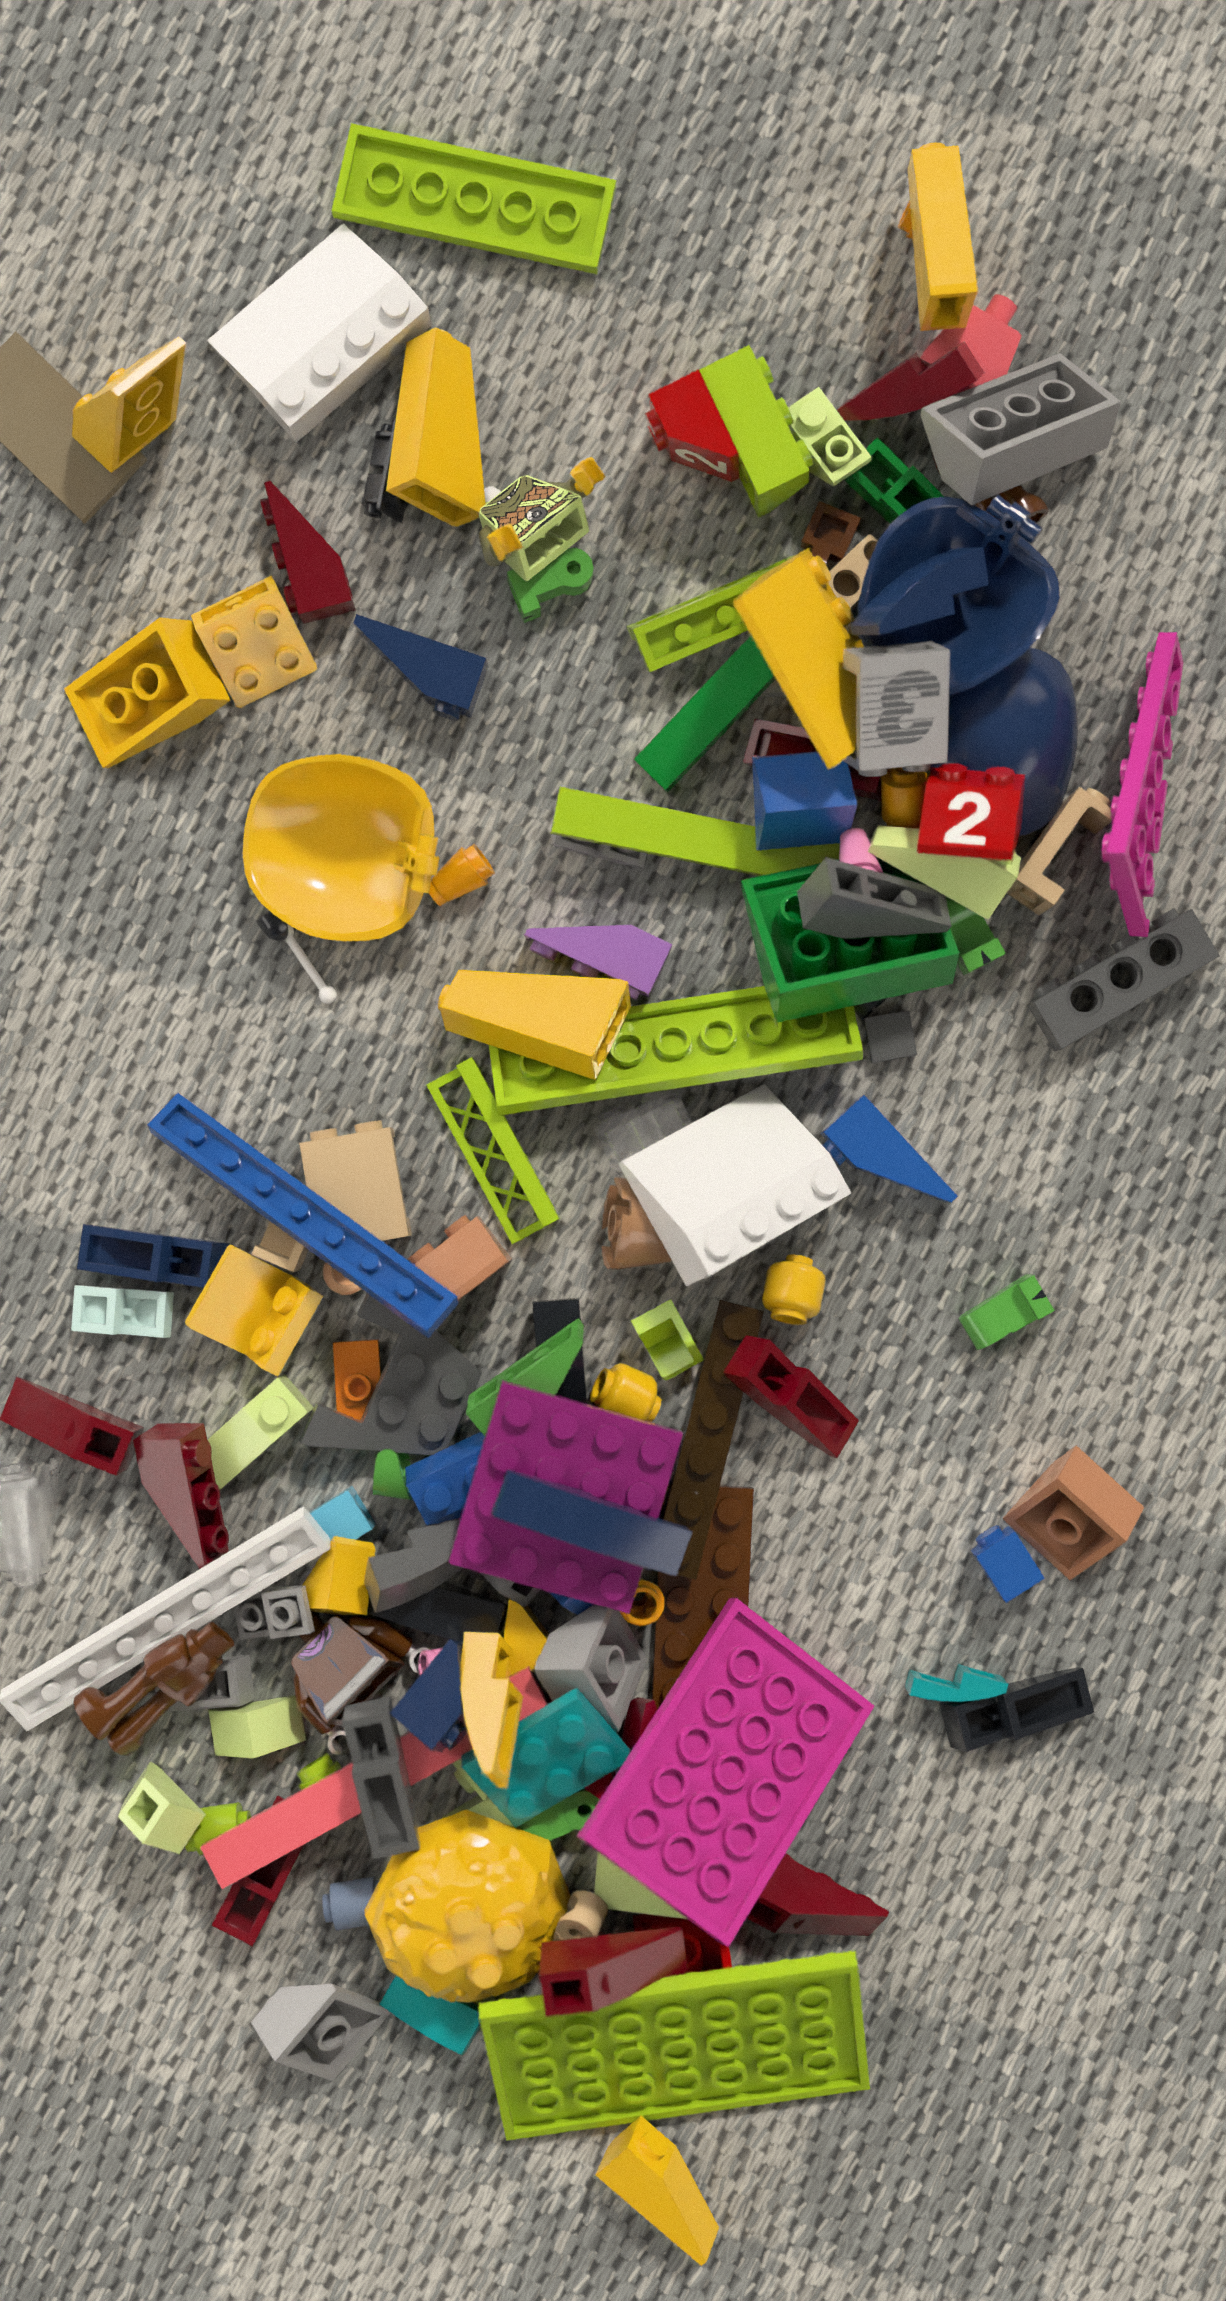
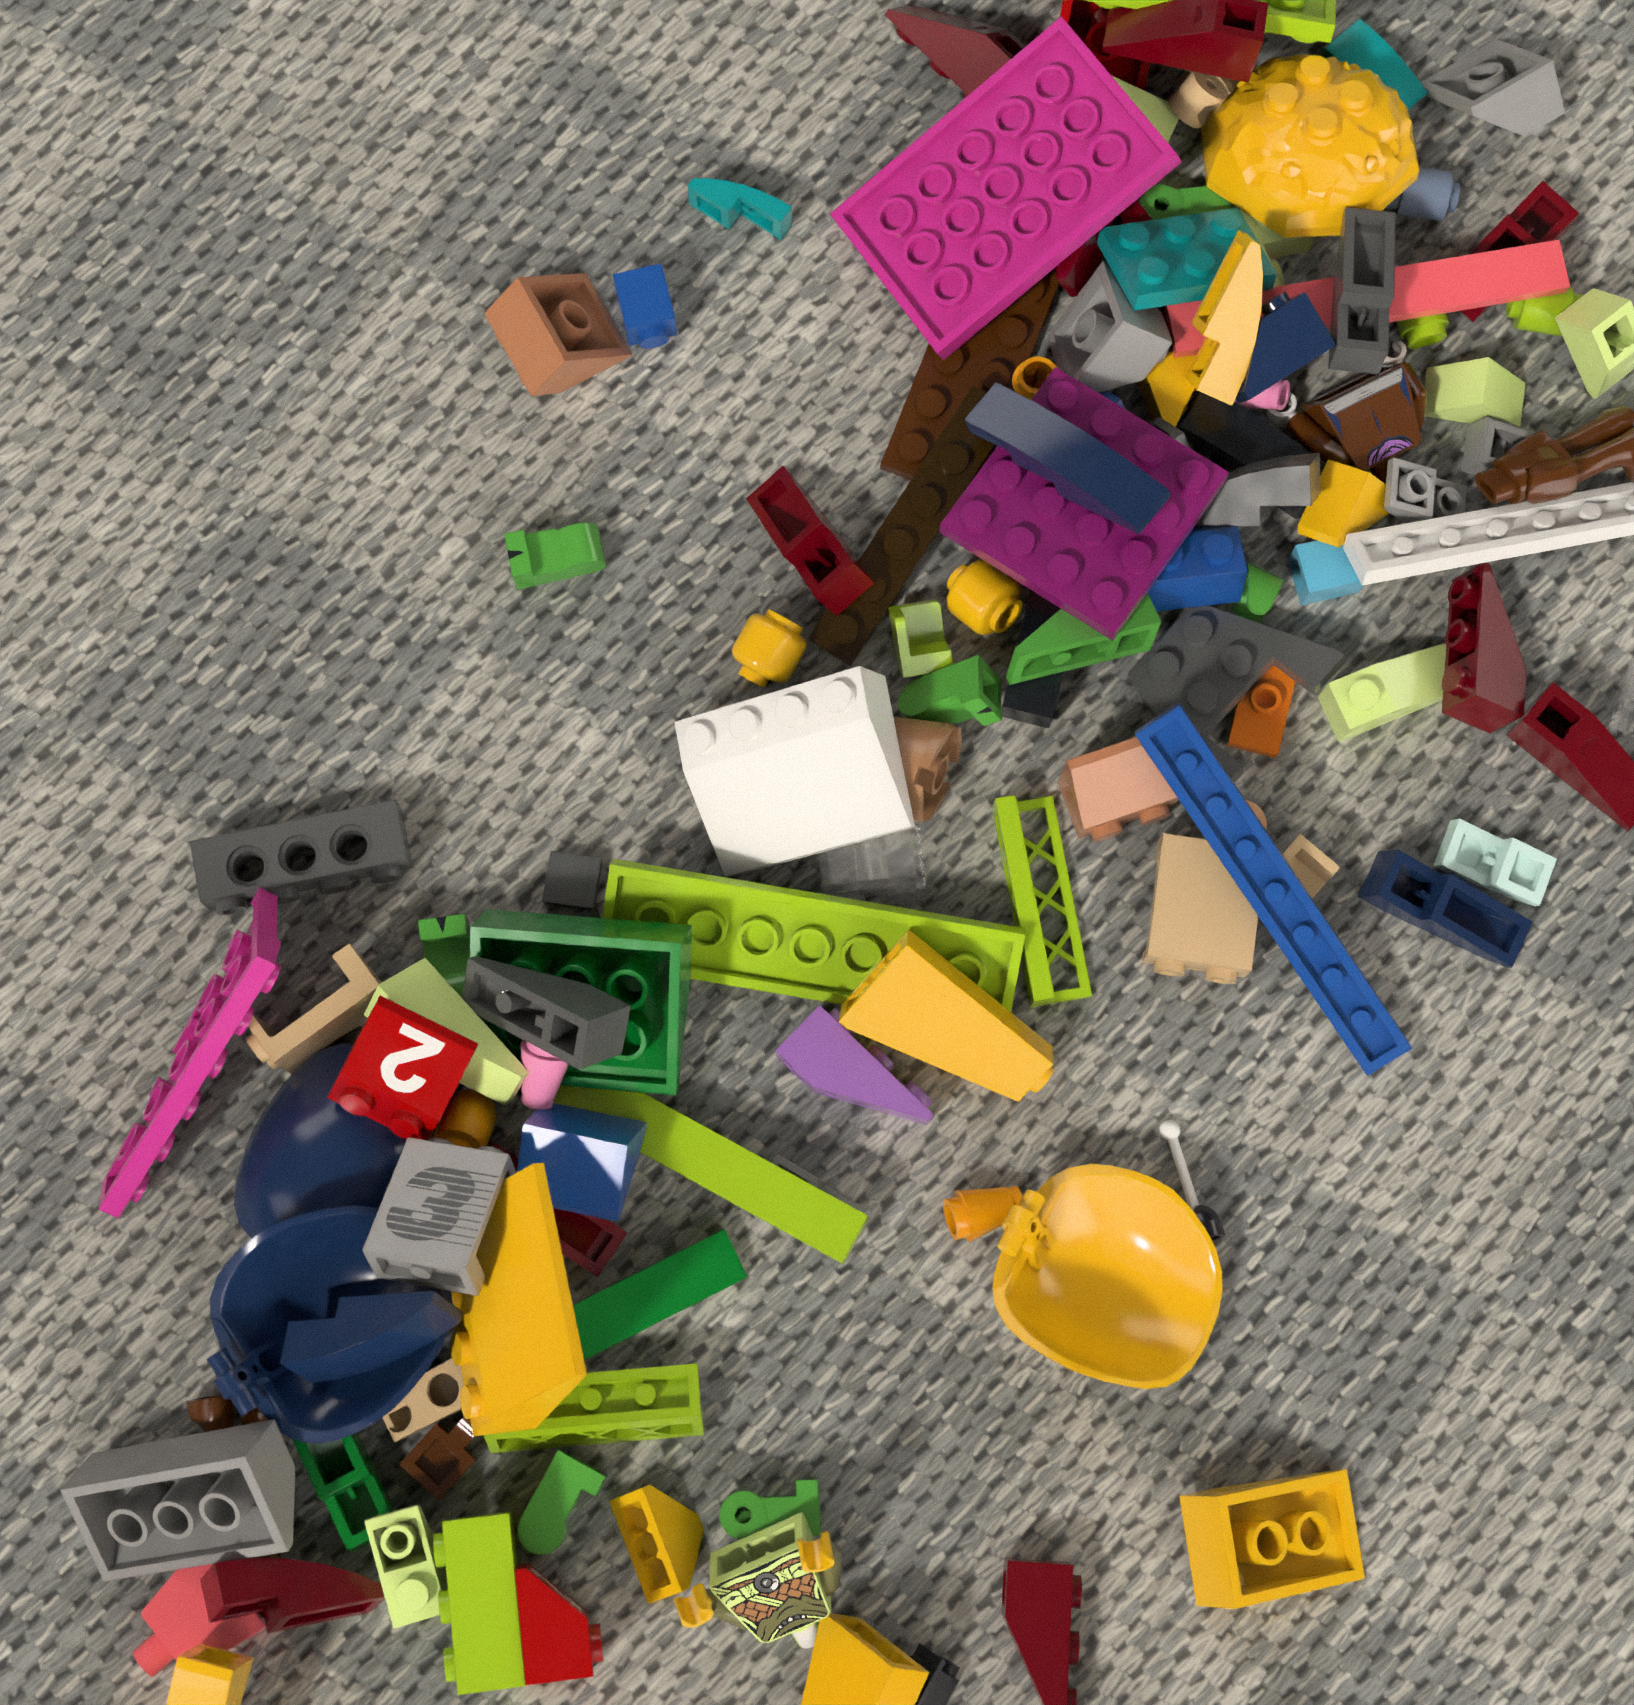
camera: 170 degrees left, 10 degrees down
yellow bracket [185,1245,323,1376] -> none
yellow bracket [191,575,317,708] -> none
dark blue slope [353,614,488,721] -> none
blue slope [820,1095,958,1203] -> none
black slope [939,1667,1095,1752] -> none
none -> bright green leg [517,1449,608,1555]
none -> yellow slope [609,1484,704,1604]
none -> bright green leg [898,655,1002,726]

